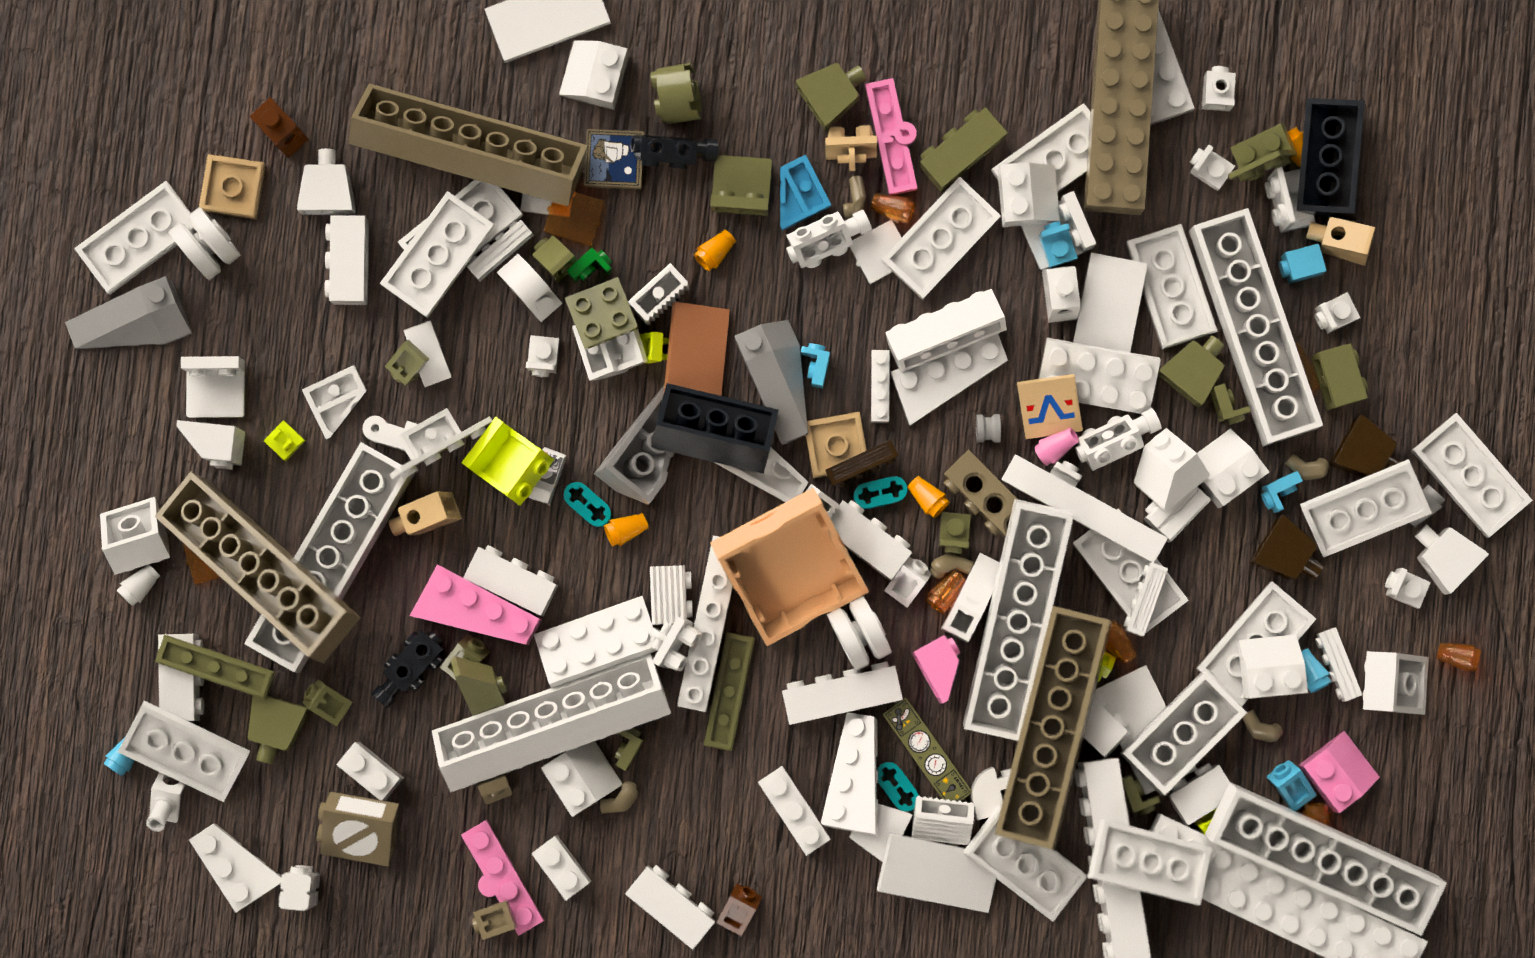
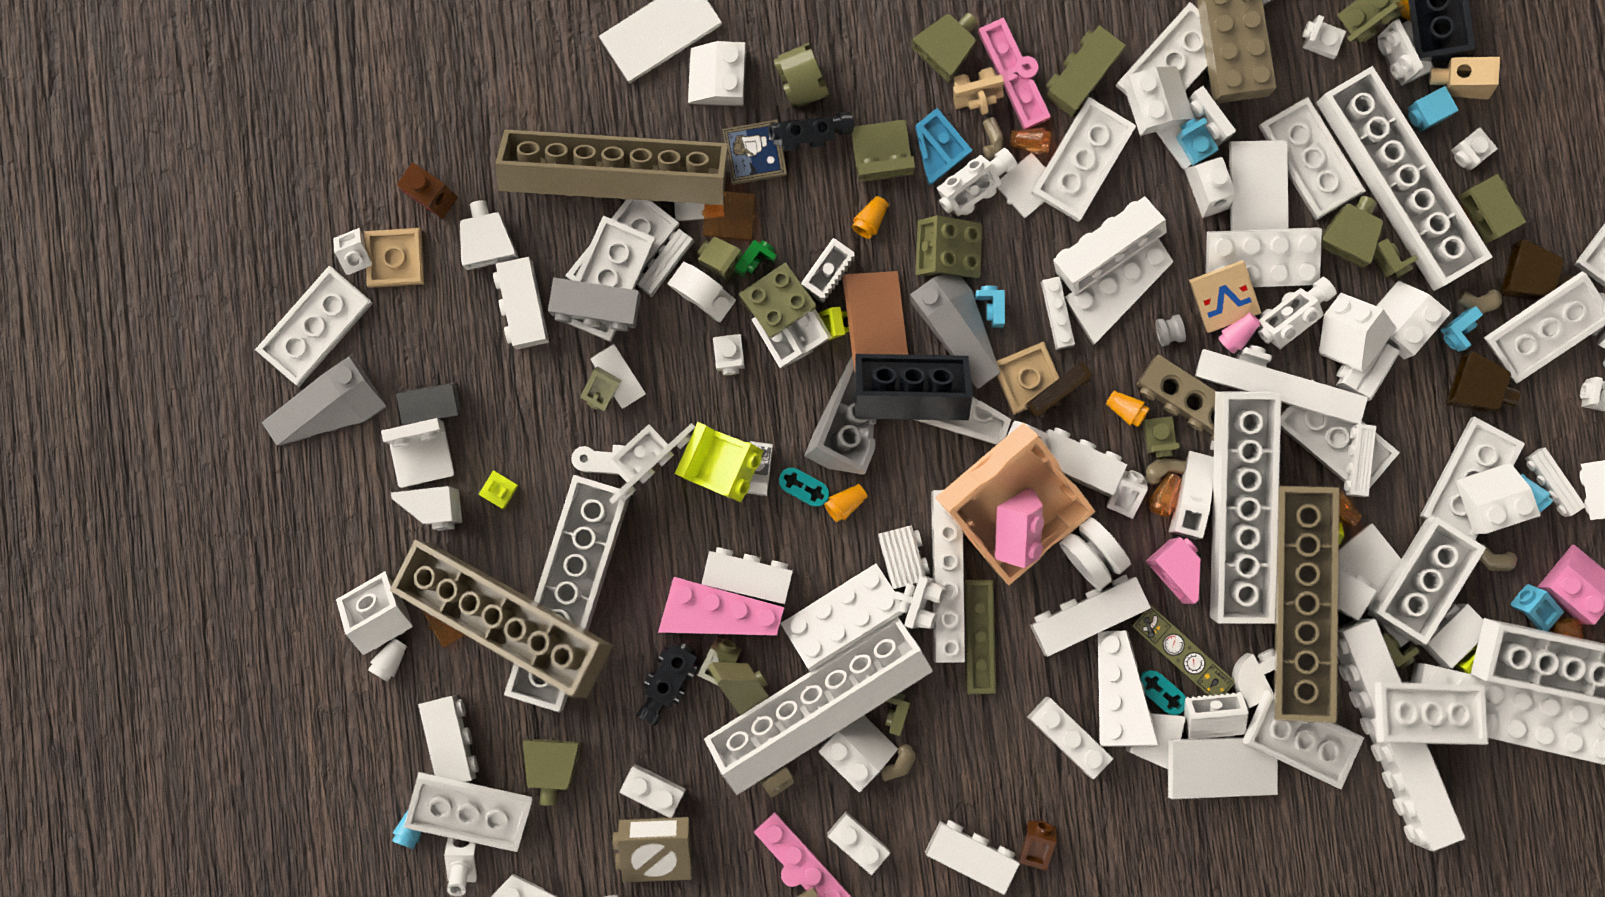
camera: 15 degrees left, 0 degrees up
olive tile [155,635,275,699] -> none
white wheel [169,207,241,281] -> none
white wing [302,365,367,439] -> none
olive bracket [303,679,353,726] -> none
tan torso [389,491,462,536] -> none
teal beam [854,476,907,509] -> none
none -> white bracket [333,228,372,275]
none -> dark grey hinge [396,382,460,425]
none -> light grey brick [548,277,641,332]
none -> olive bracket [916,215,982,279]
none -> bright pink slope [995,488,1044,569]

